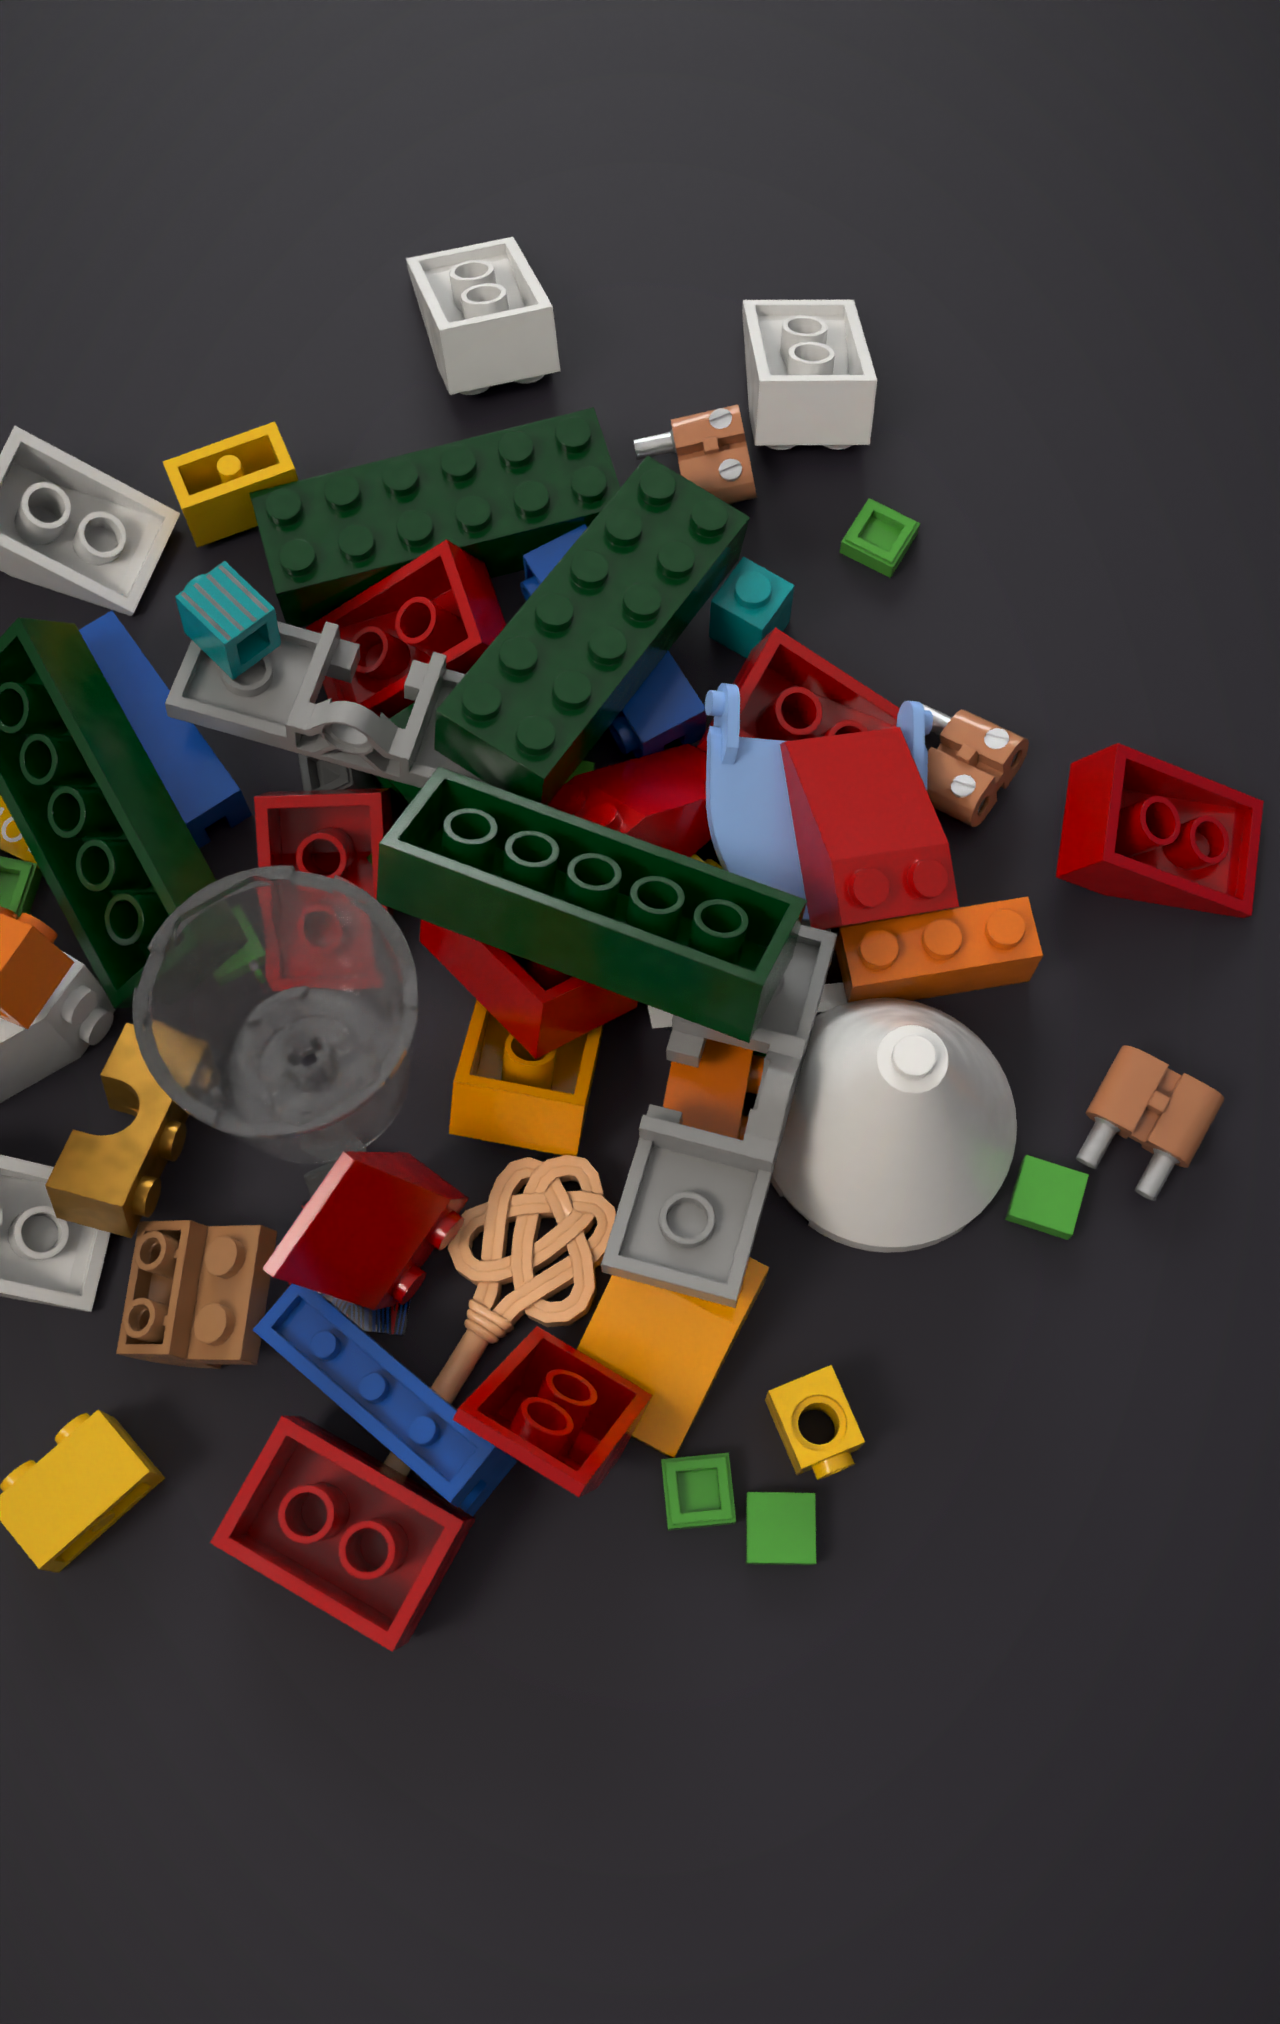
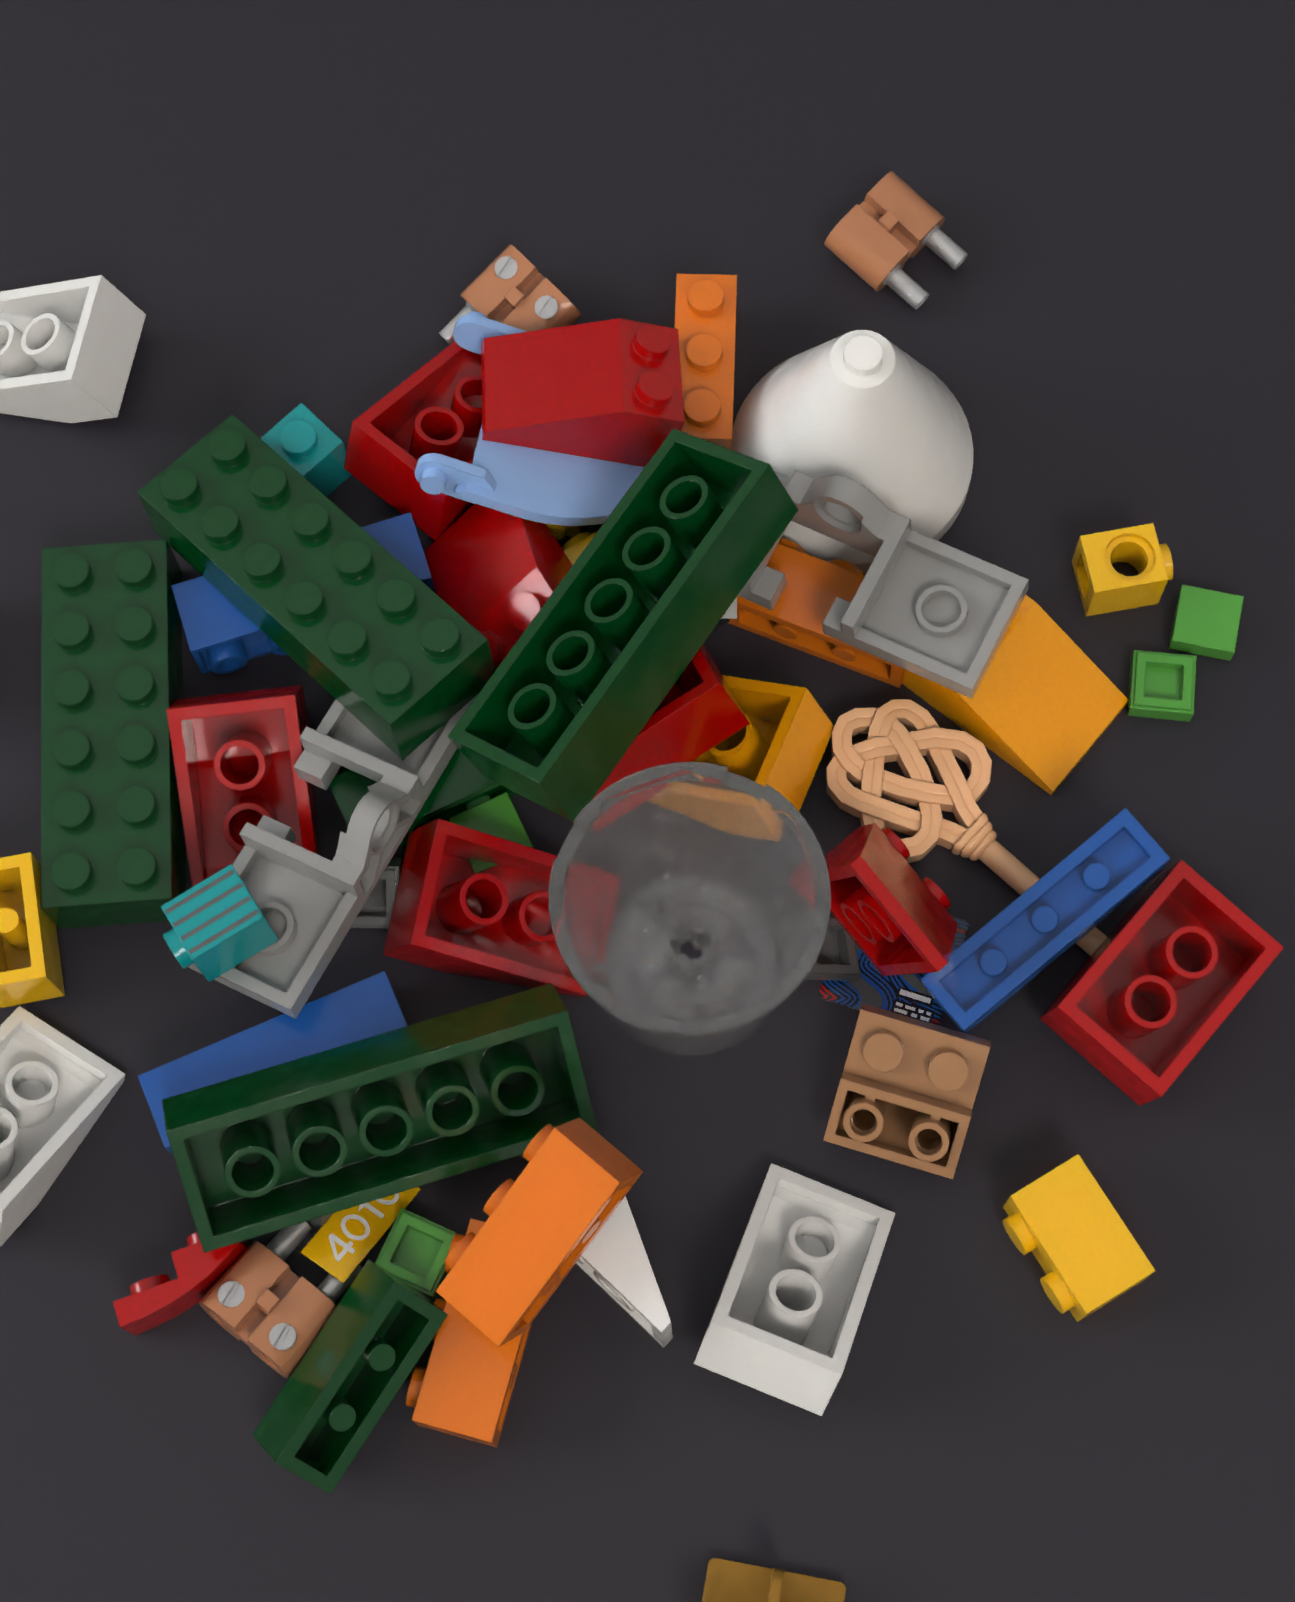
camera: 75 degrees left, 0 degrees up
pearl gold arch [45,1022,211,1239] -> none
red slope [453,1326,653,1497] -> none
nougat piece [634,404,757,504] -> none
bright green tile [839,498,920,578] -> none
bright green tile [1005,1155,1089,1240] -> none
red slope [1056,743,1264,918] -> none

